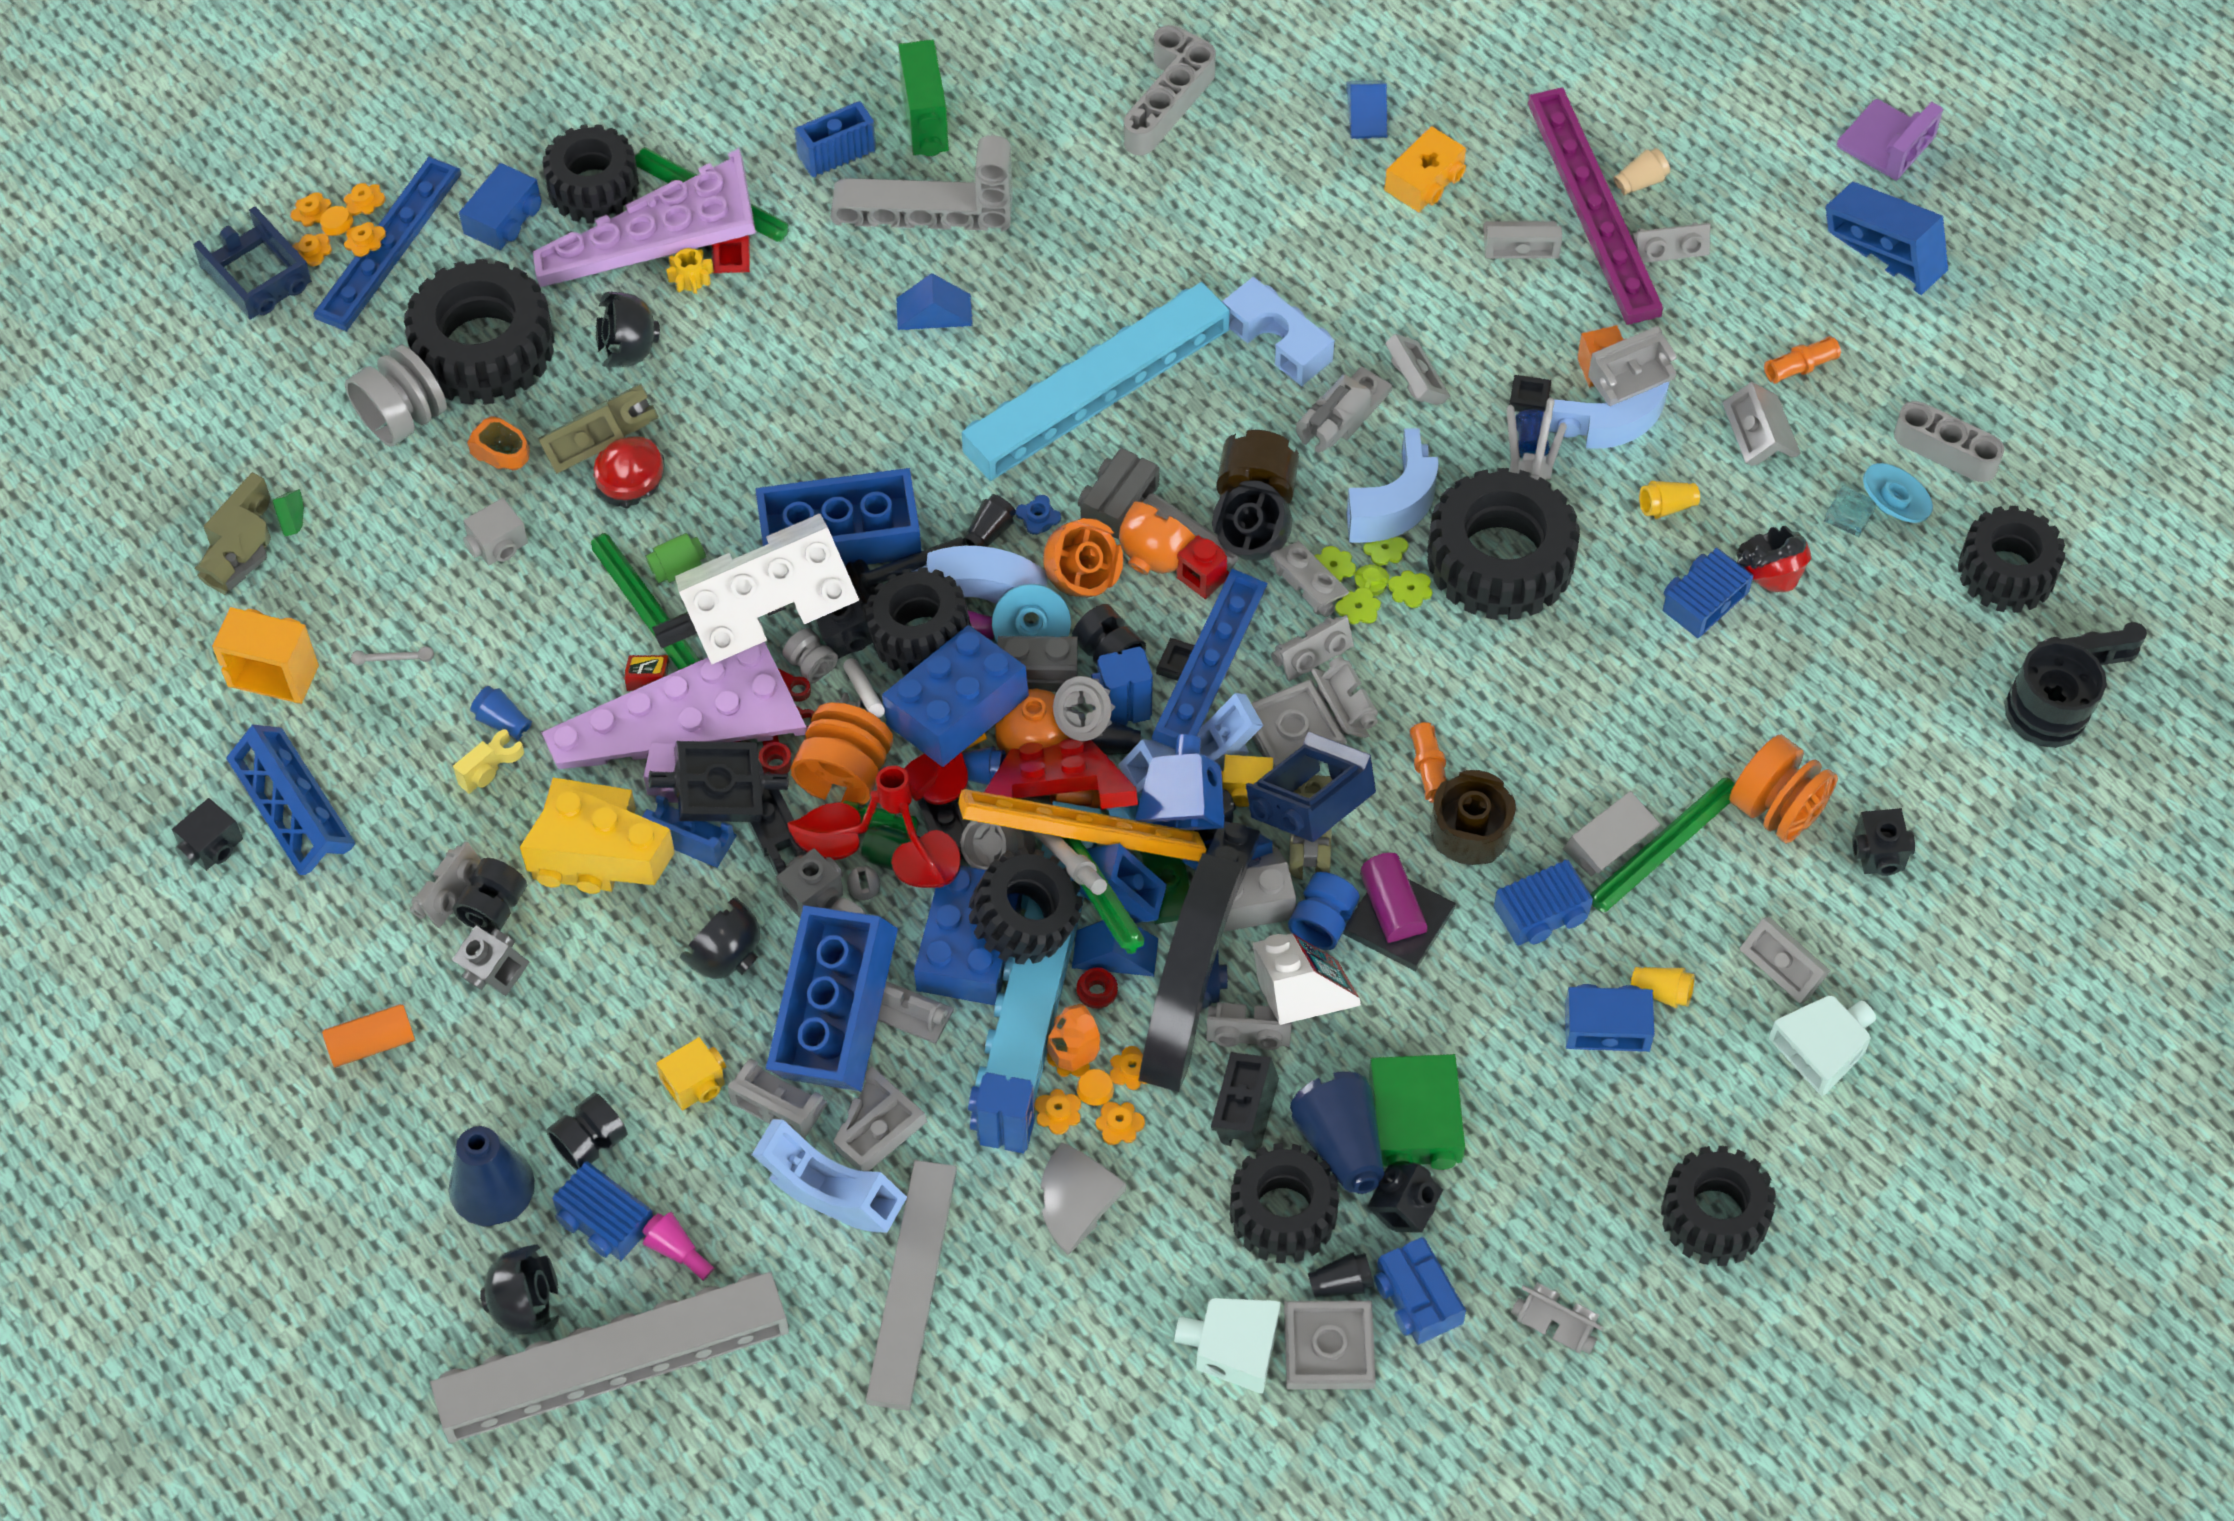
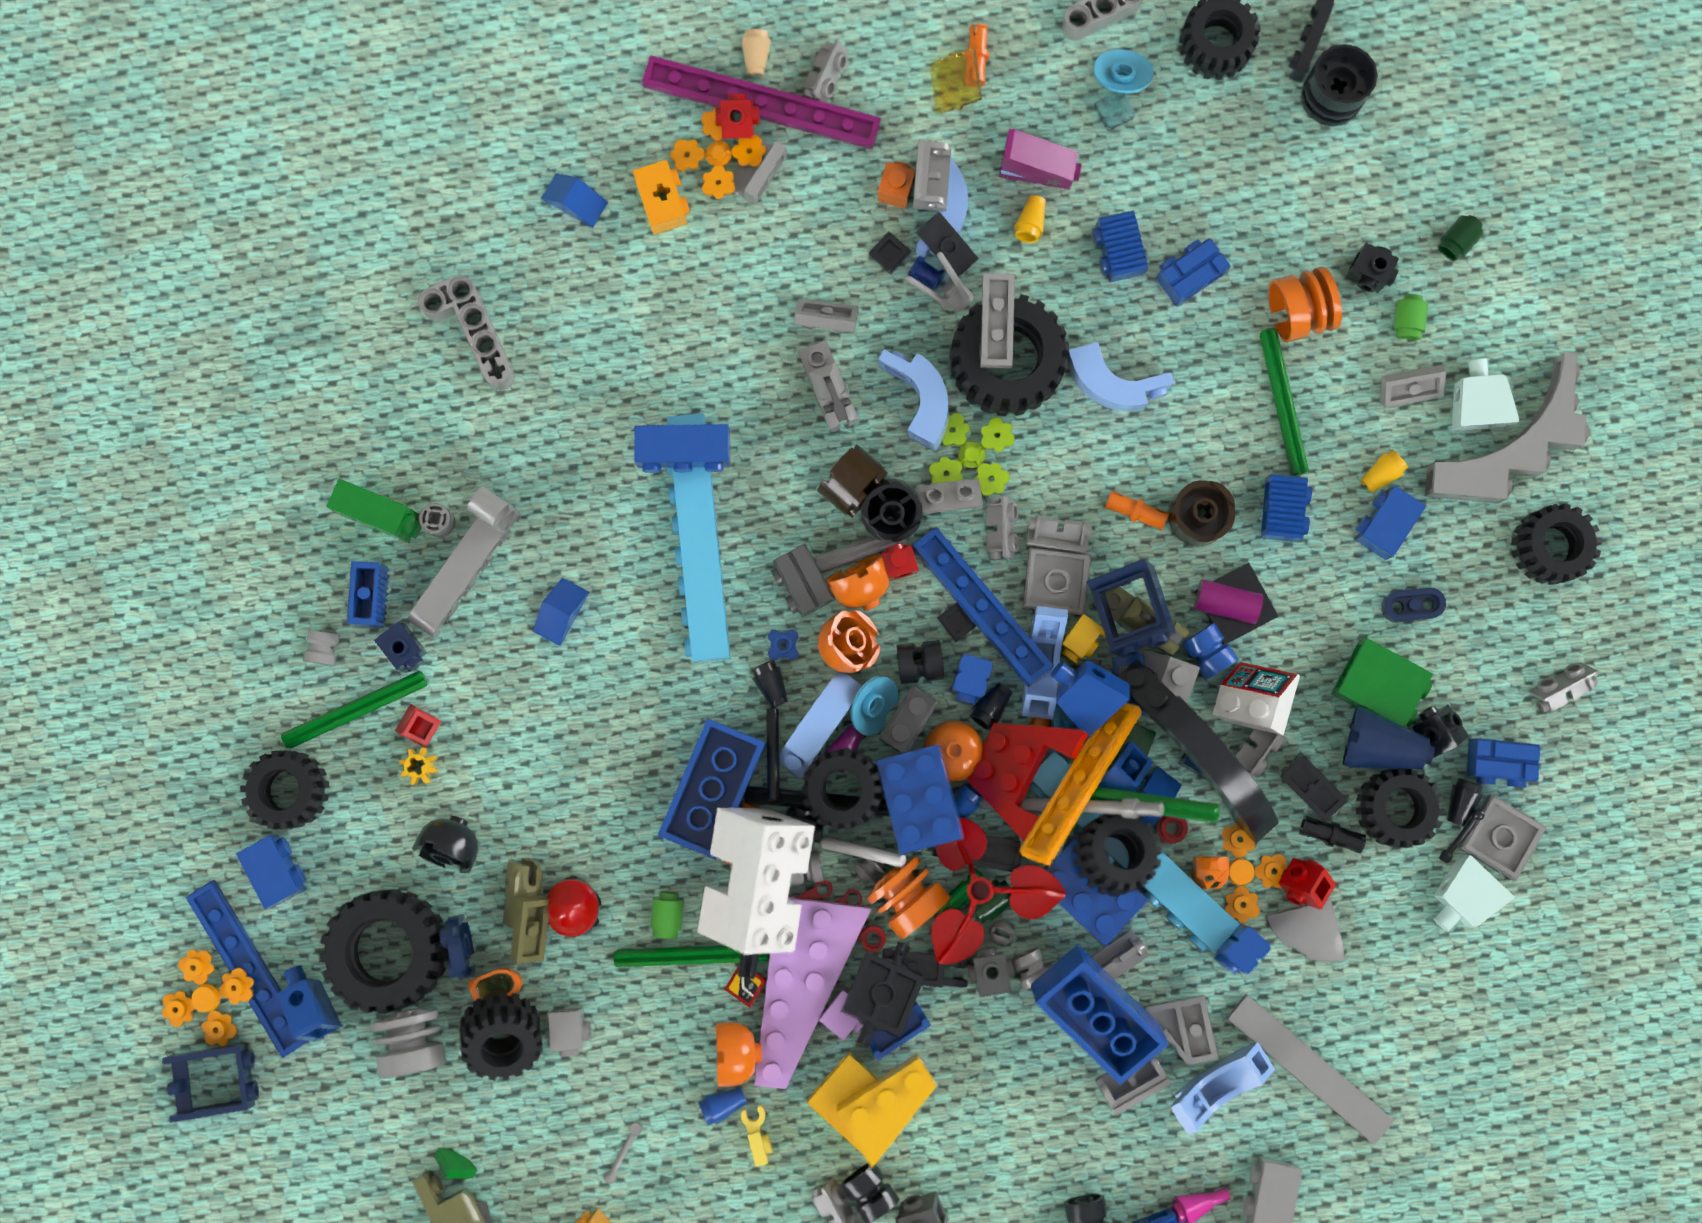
camera: 60 degrees left, 25 degrees up
lavender wing [533,148,756,287] -> none
yellow brick [656,1037,726,1111] -> none
black cylinder [679,896,760,979] -> none
light grey gear [1053,676,1115,741] -> none
light blue arch [1222,276,1335,386] -> none
light grey hinge [1563,791,1660,876] -> none
light grey panel [1722,382,1801,466] -> none
hair [1736,526,1812,593] -> none
none -> blue torso [278,965,342,1041]
none -> light grey wheel [303,630,340,666]
none -> dark blue brick [374,621,427,672]
none -> light grey wheel [419,503,455,537]
none -> dark blue plate [440,914,476,980]
none -> black tyre [459,992,543,1081]
none -> blue brick [634,424,731,473]
none -> light orange plant [670,107,767,200]
none -> red brick [715,94,760,139]
none -> orange cylinder [716,1022,762,1087]
none -> black plate [915,212,979,277]
none -> clear yellow piece [930,48,982,114]
none -> light grey plate [980,273,1015,369]
none -> slope [999,128,1082,190]
none -> light blue arch [1067,342,1174,411]
none -> blue brick [1156,238,1230,307]
none -> red brick [1278,857,1336,910]
none -> black pin [1299,815,1366,854]
none -> dark blue plate [1381,588,1446,623]
none -> bright green brick [1394,294,1428,341]
none -> light grey arch [1425,353,1589,504]
none -> dark green brick [1438,215,1484,261]
none -> black hinge [1439,808,1485,863]

